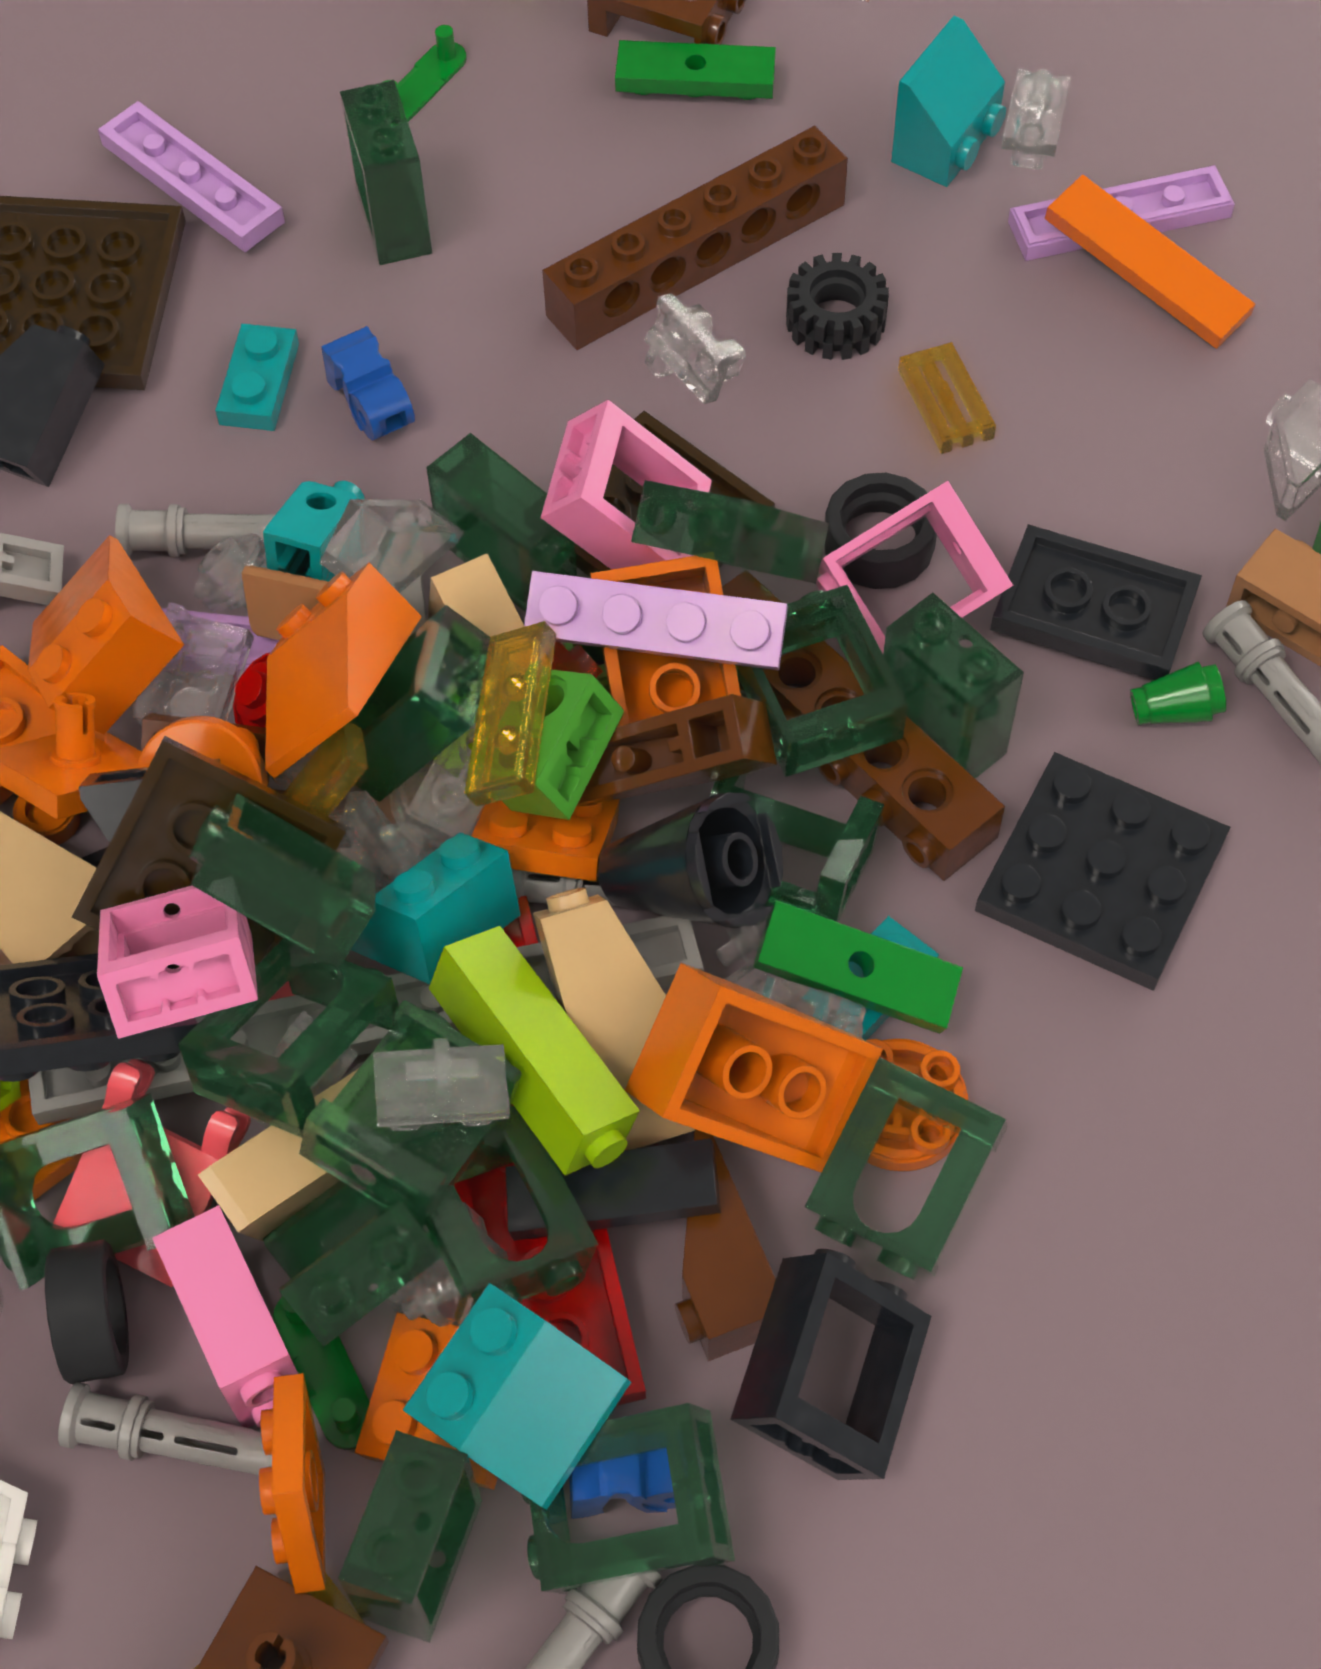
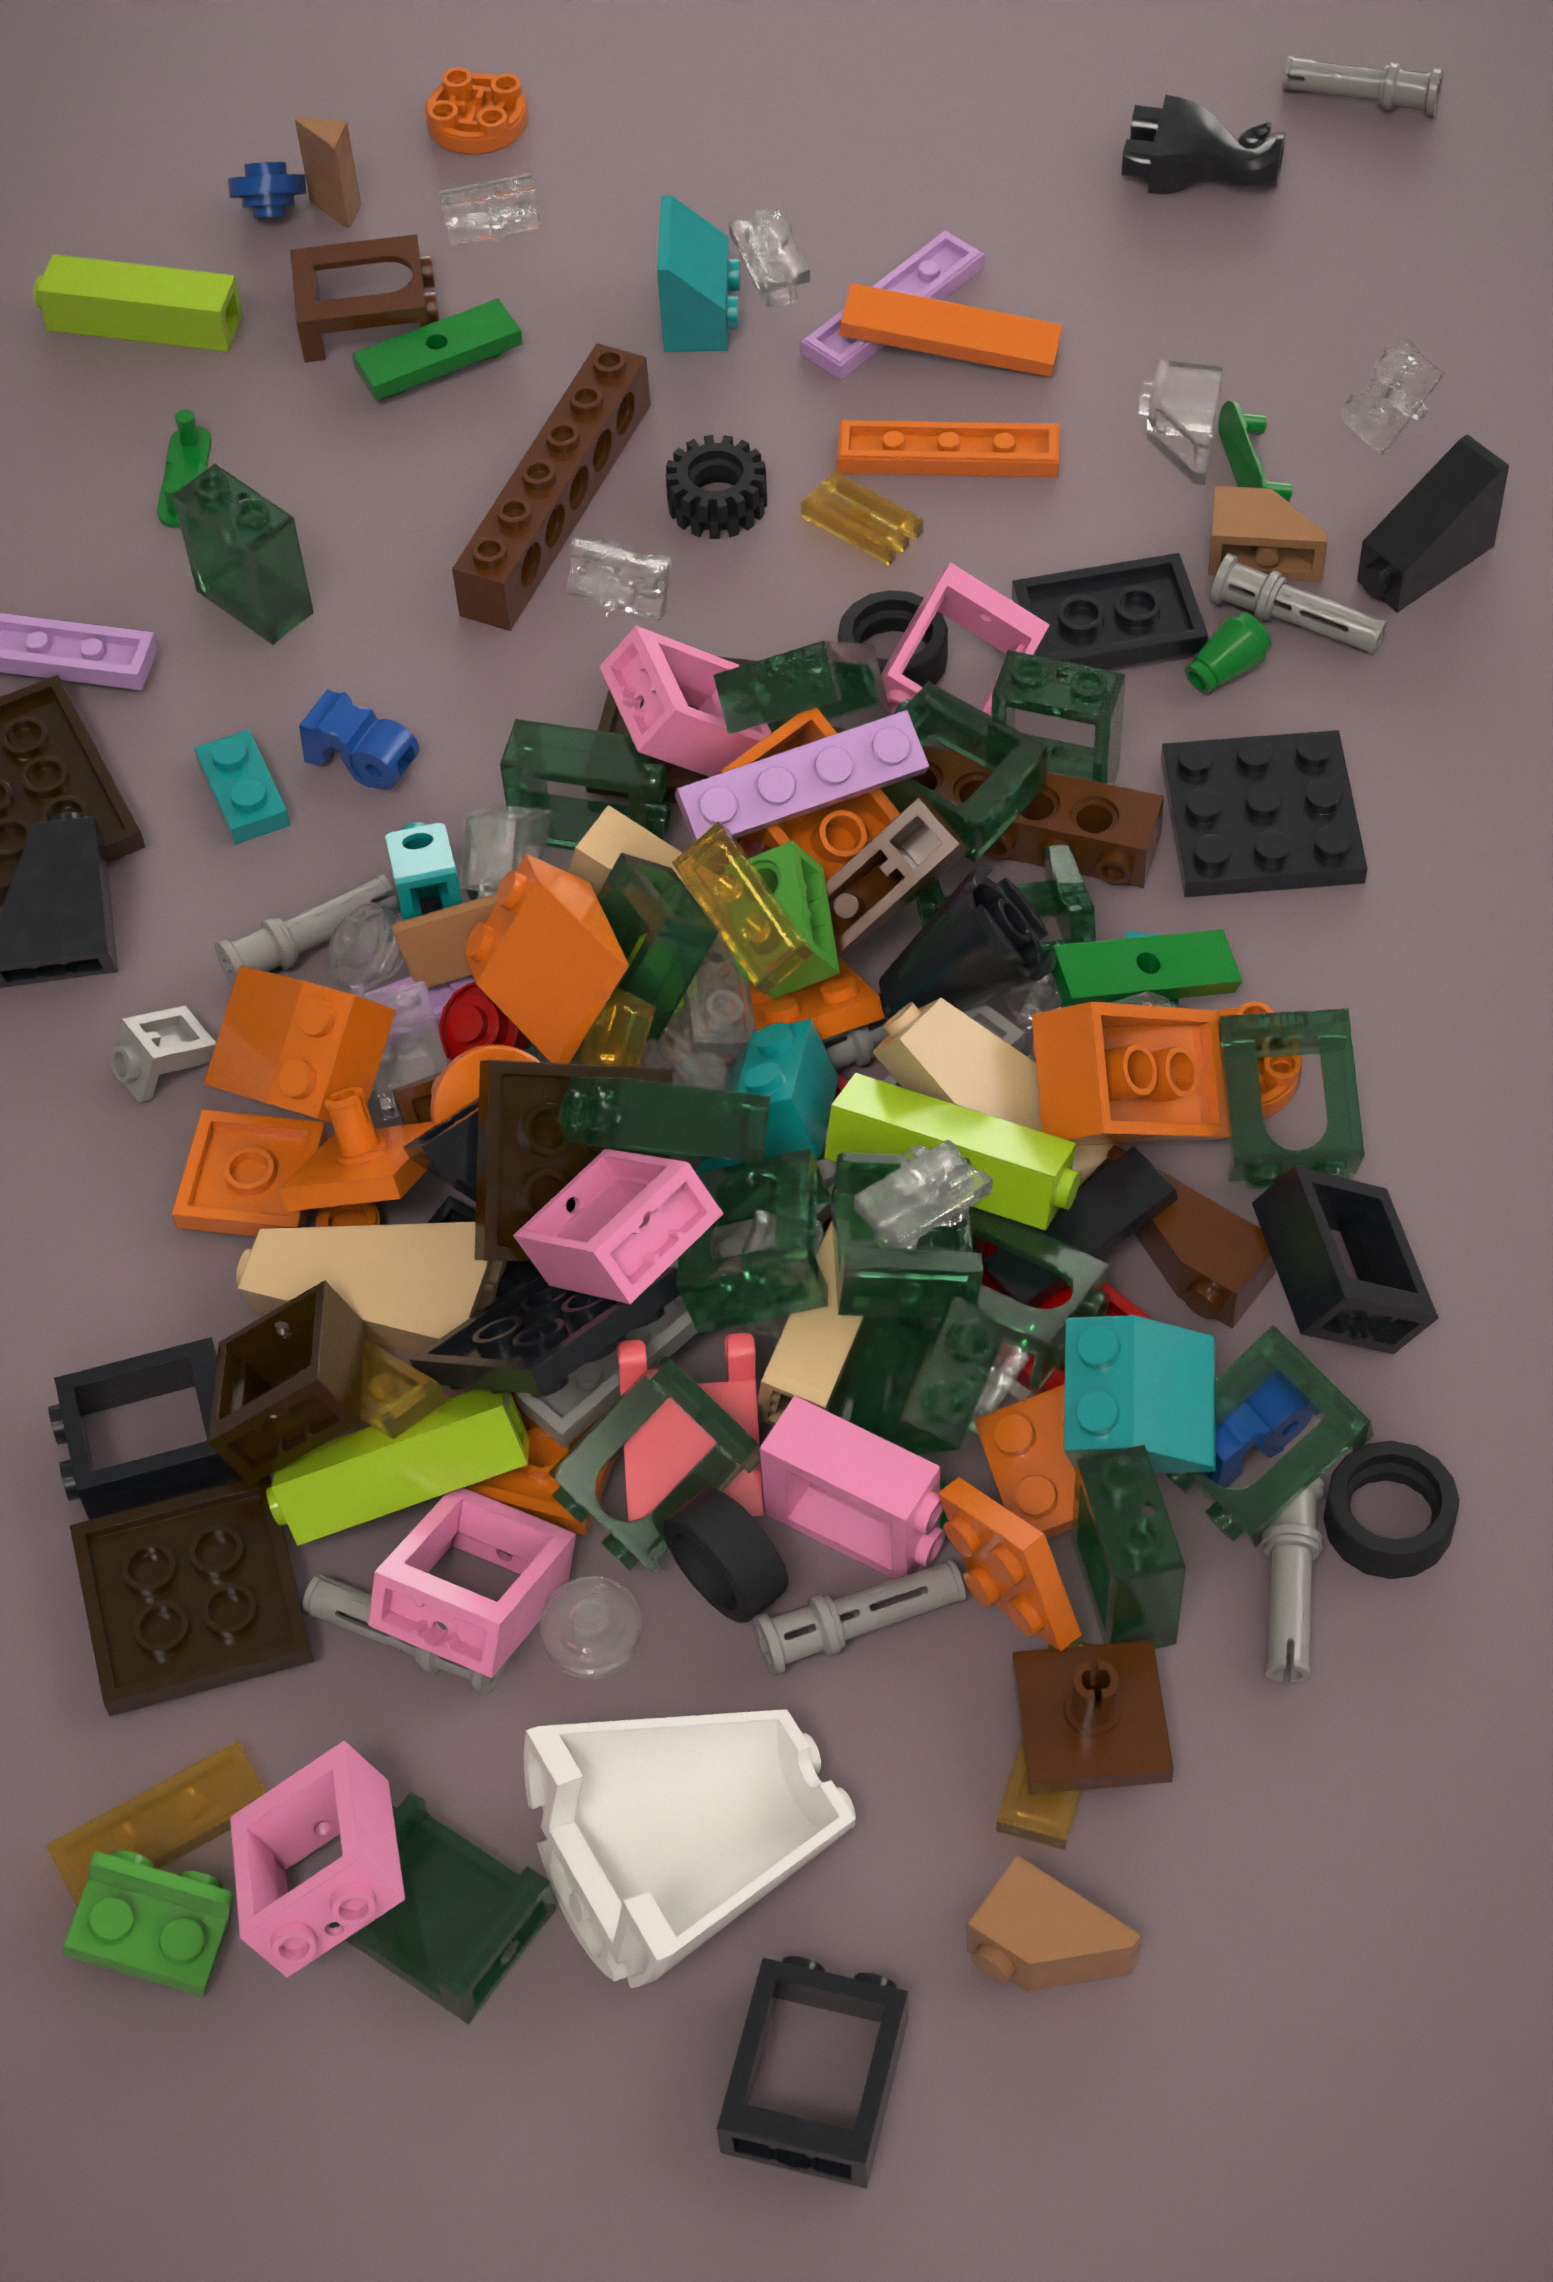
camera: 30 degrees left, 5 degrees down
none -> orange tile [837,420,1060,477]

